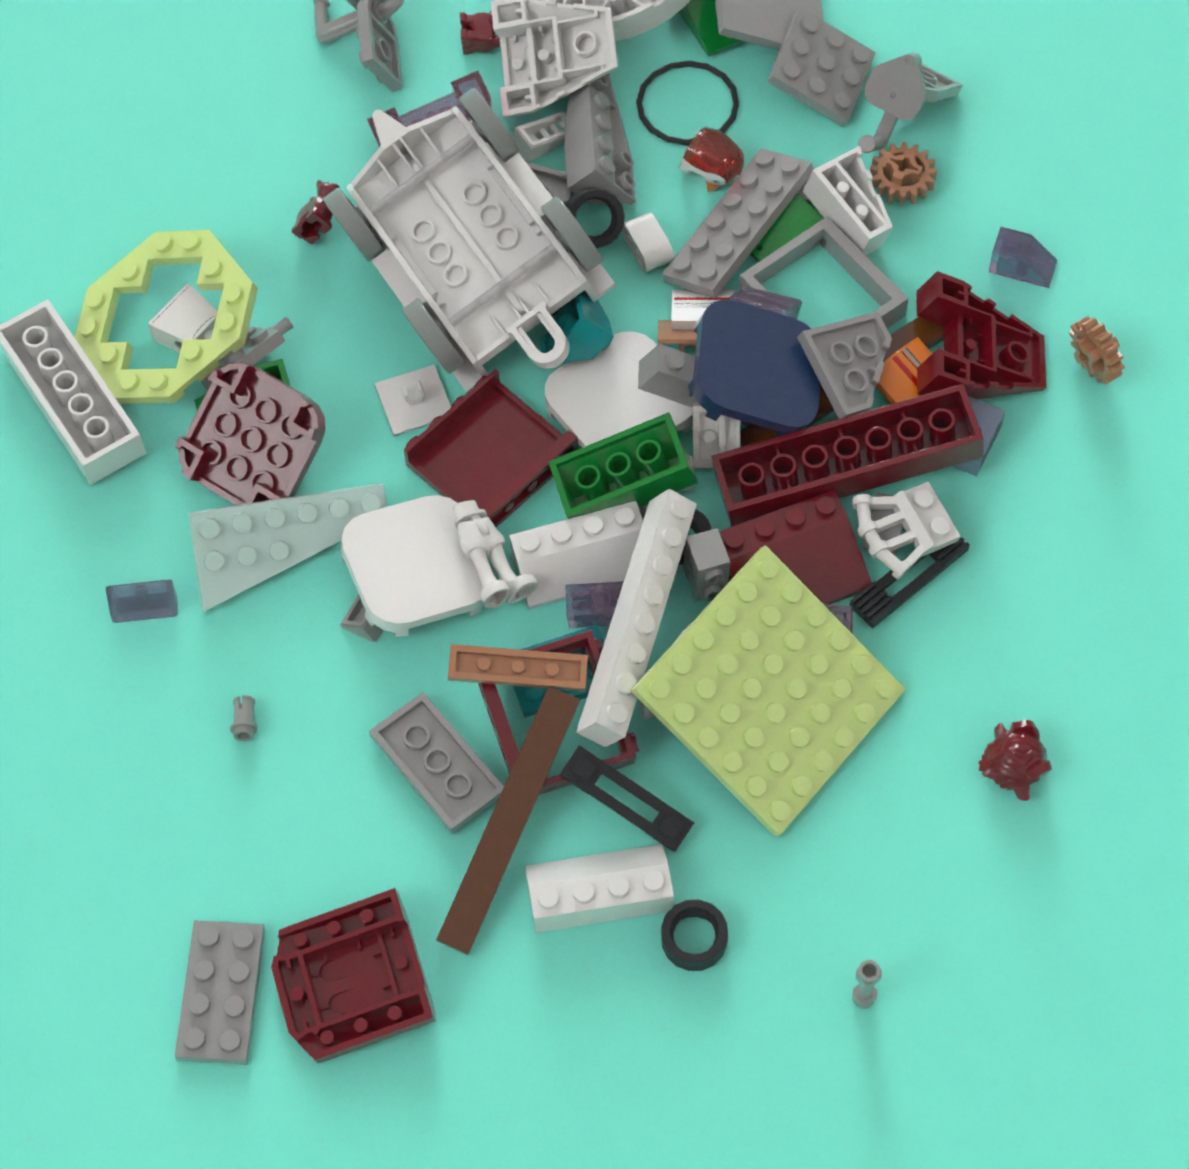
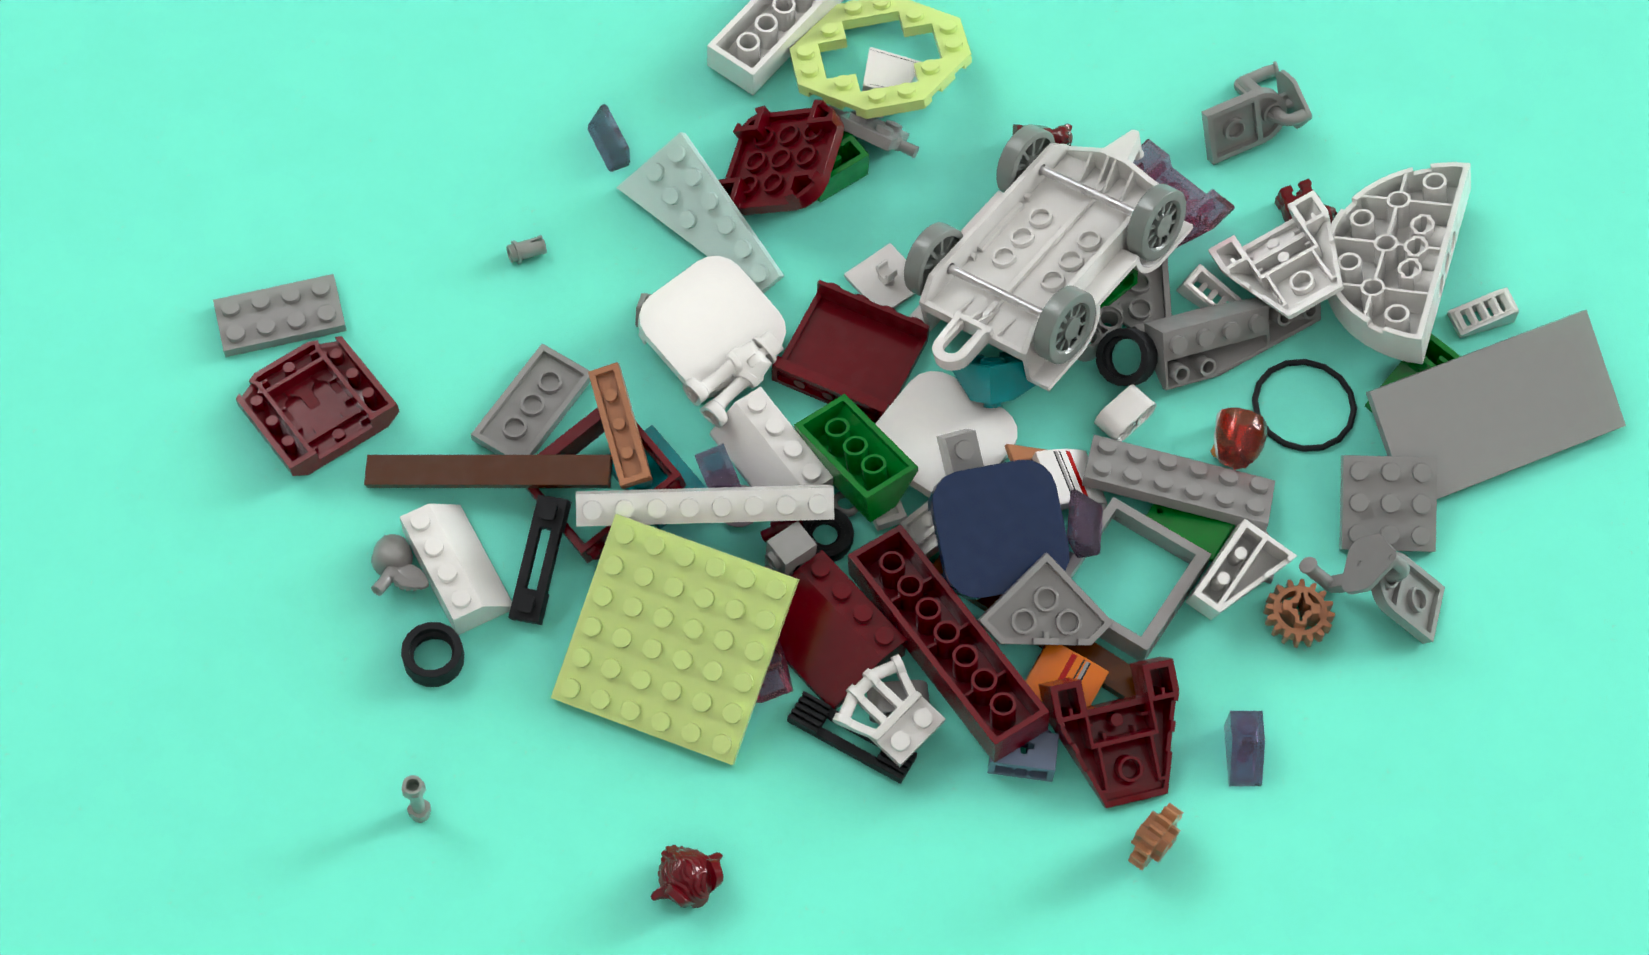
camera: 65 degrees right, 0 degrees up
none -> light grey piece [371,534,429,596]

